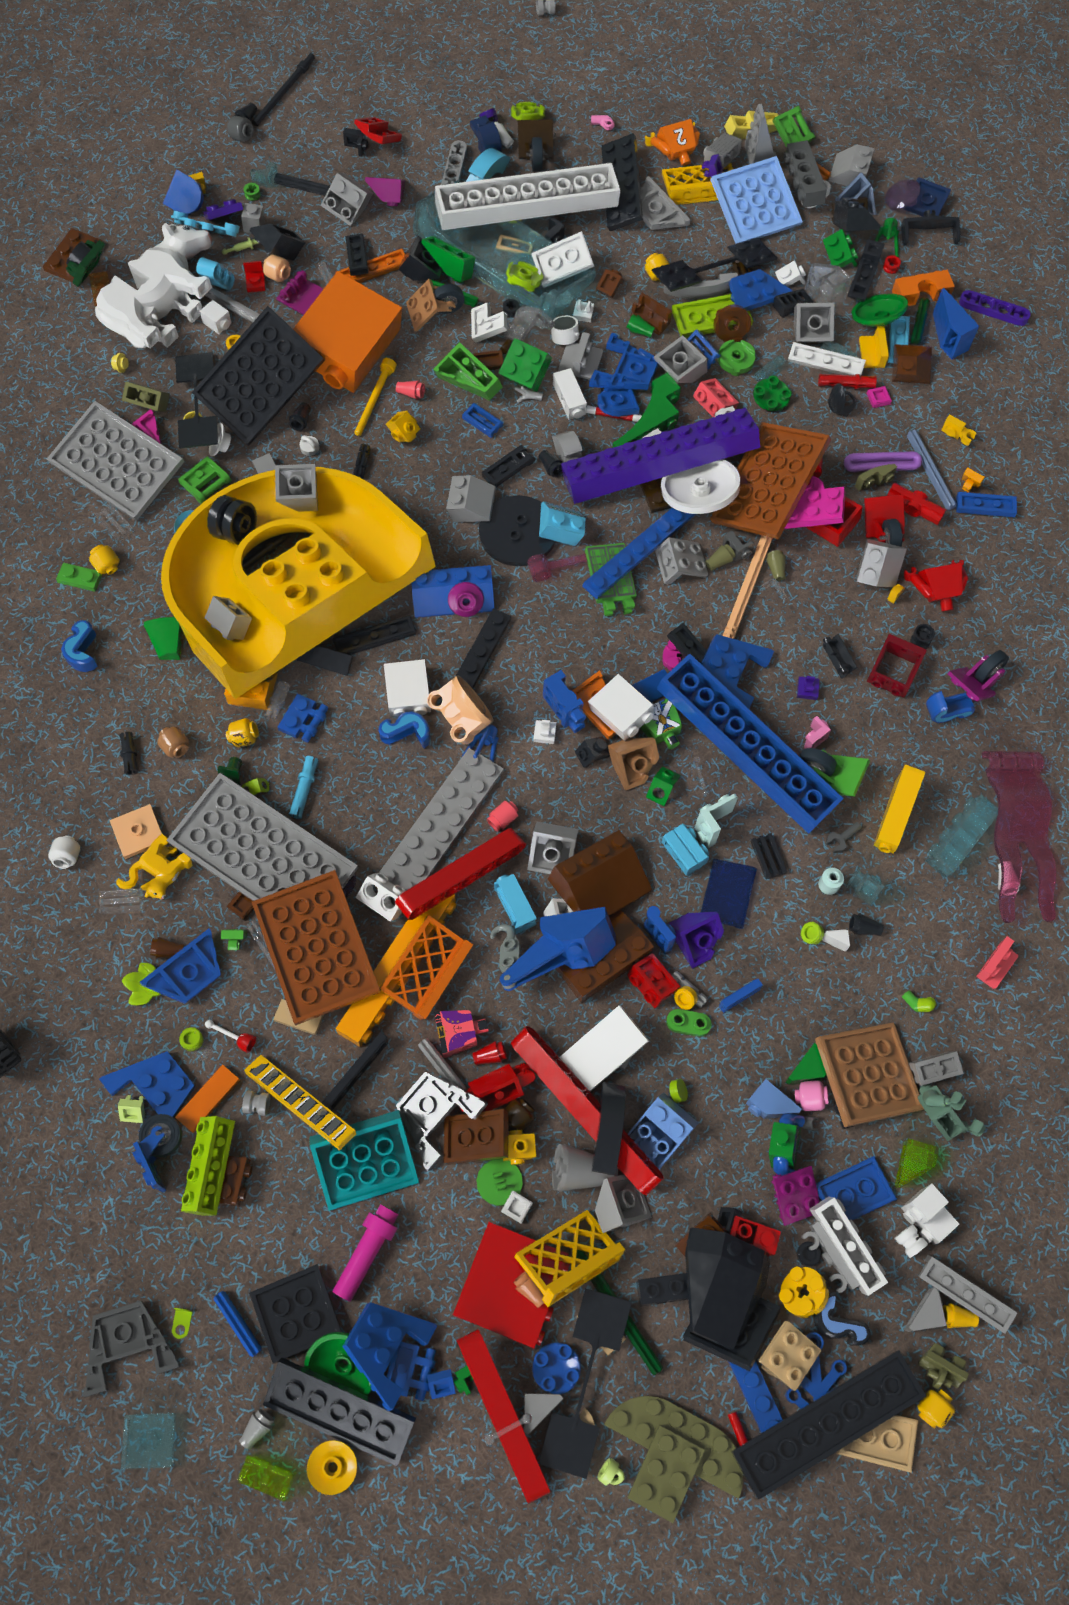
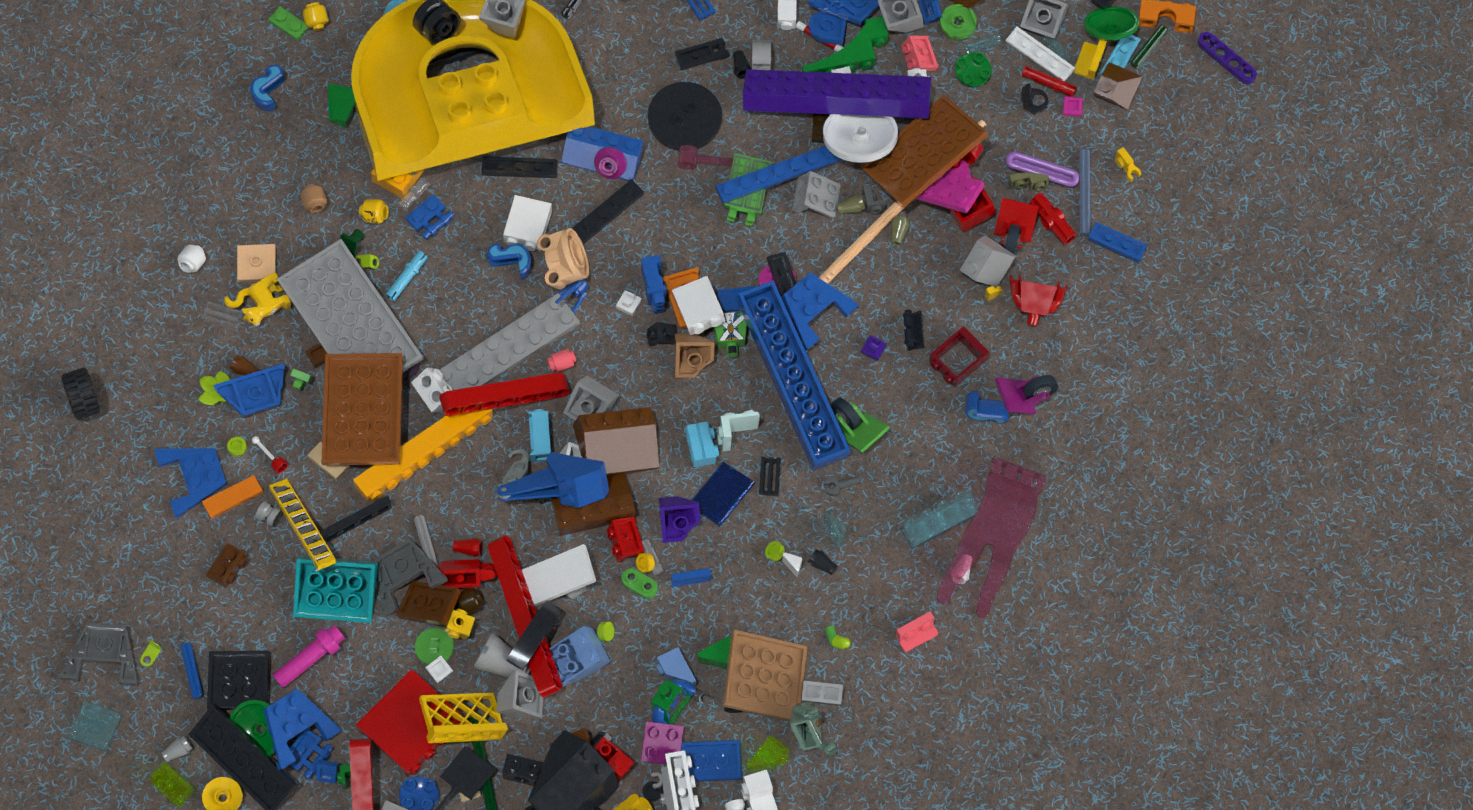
camera: 20 degrees right, 0 degrees up
yellowish green tile [118,1095,145,1123] -> none
black pin [119,732,138,775] -> none
plate [133,1114,182,1192] -> none
lime brick [181,1116,235,1216] -> none
light grey brick [205,596,252,641] -> none
black tile [295,645,353,676] -> none
orange fence [379,915,473,1020] -> none
torso [434,1010,489,1058] -> none
light grey slope [446,475,496,522] -> none
nougat cone [513,1271,544,1308] -> none
medium azure slope [539,501,586,546] -> none
blue plate [644,906,676,954] -> none
green bracket [646,766,681,806] -> none
bright pink head [795,1081,829,1111] -> none
bright pink bracket [804,716,831,748] -> none
light aqua brick [818,868,844,895] -> none
yellow slope [873,765,925,853] -> none
black wheel [910,624,935,649] -> none
blue slope [933,288,979,360] -> none
light orange tile [962,467,984,493] -> none

